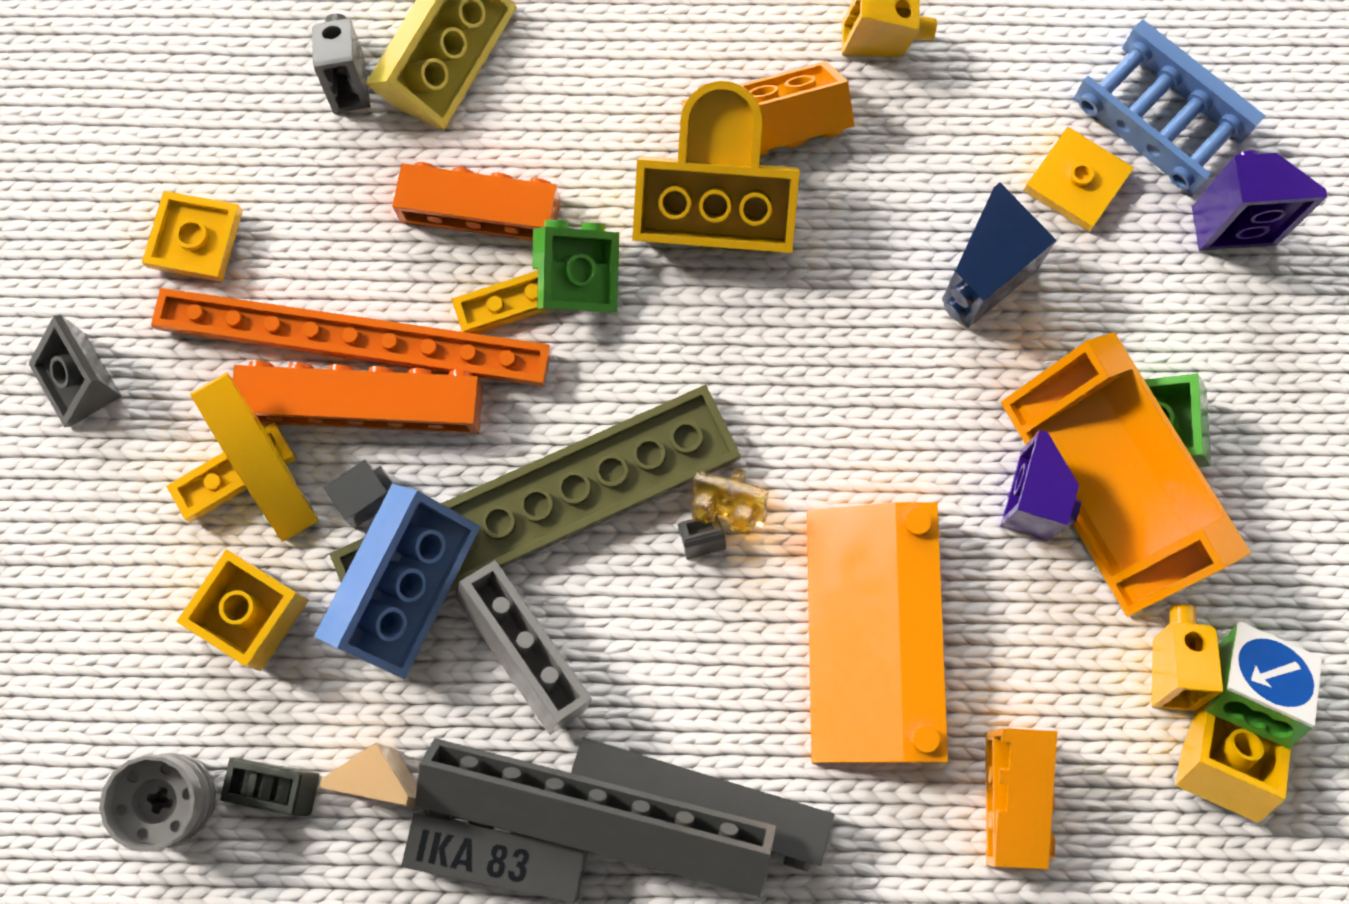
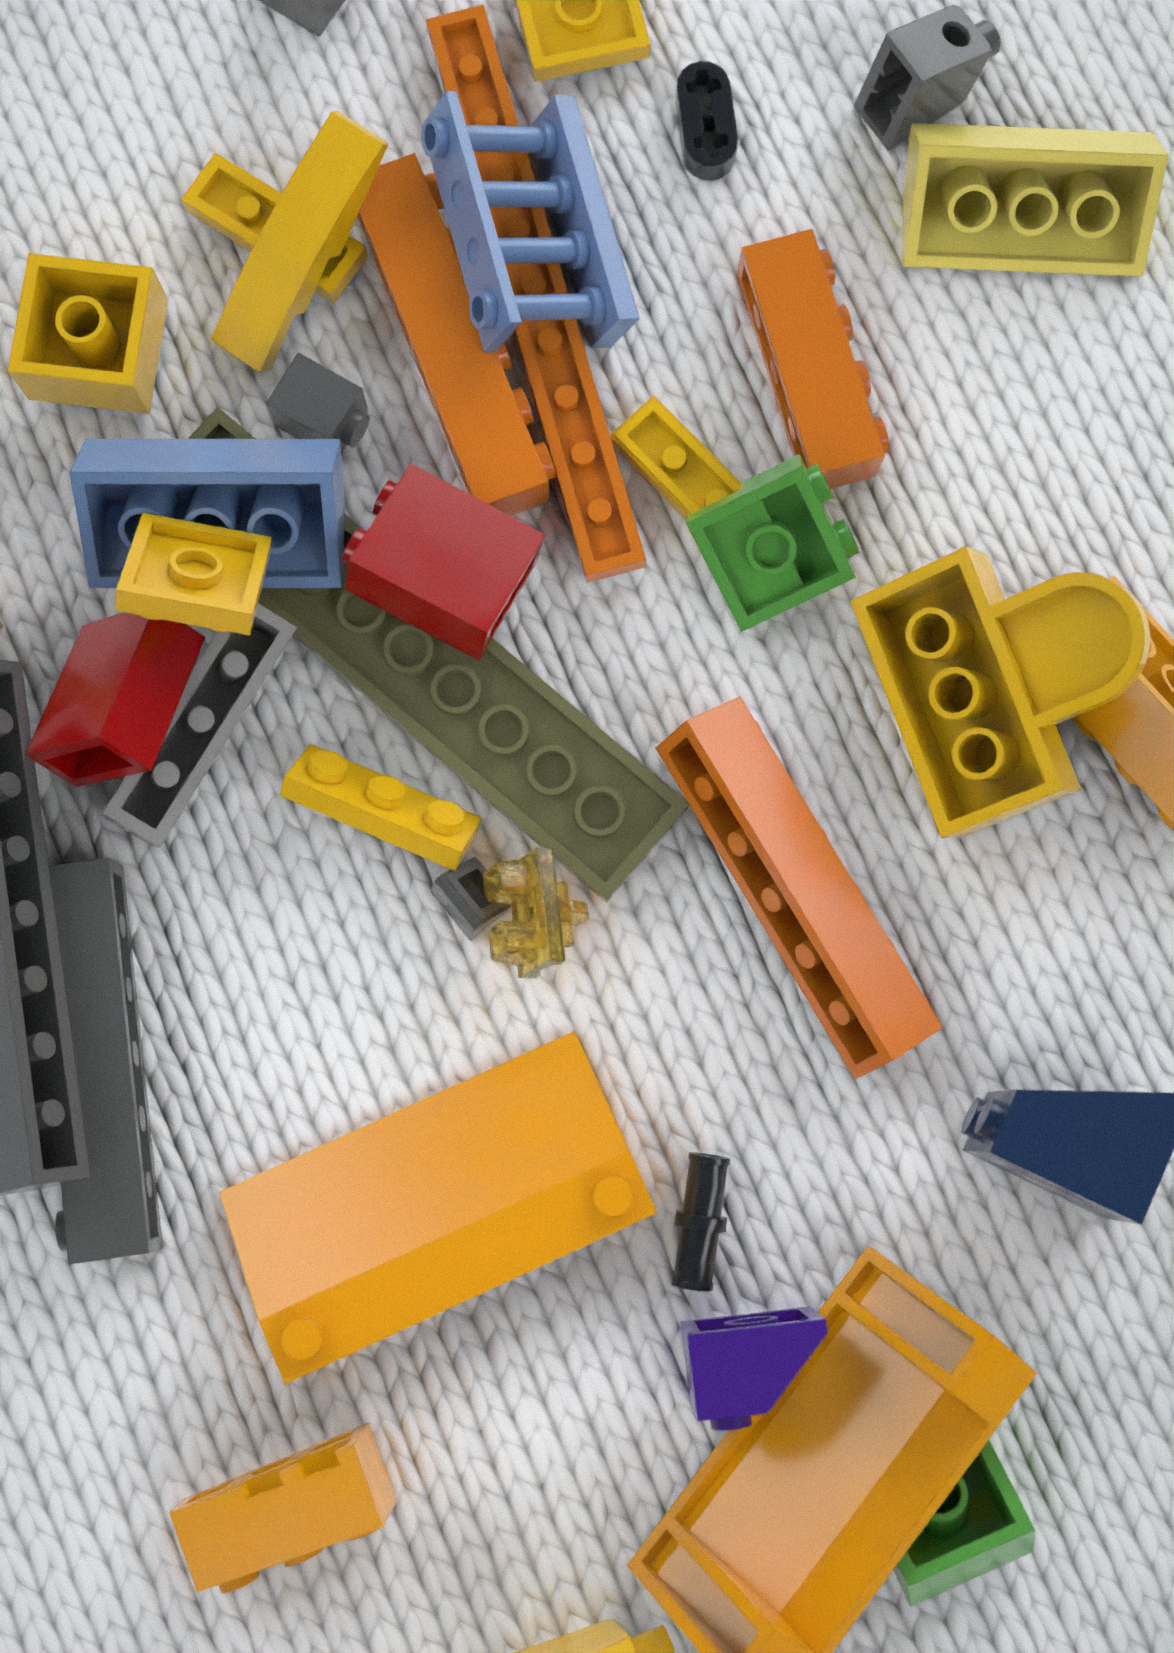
camera: 60 degrees right, 5 degrees up
none -> red brick [25,612,205,788]
none -> yellow plate [115,512,272,635]
none -> yellow plate [280,744,482,871]
none -> red brick [342,463,545,661]
none -> medium blue fence [421,91,640,353]
none -> orange brick [655,696,943,1079]
none -> black pin [671,1152,730,1292]
none -> black beam [675,61,738,181]

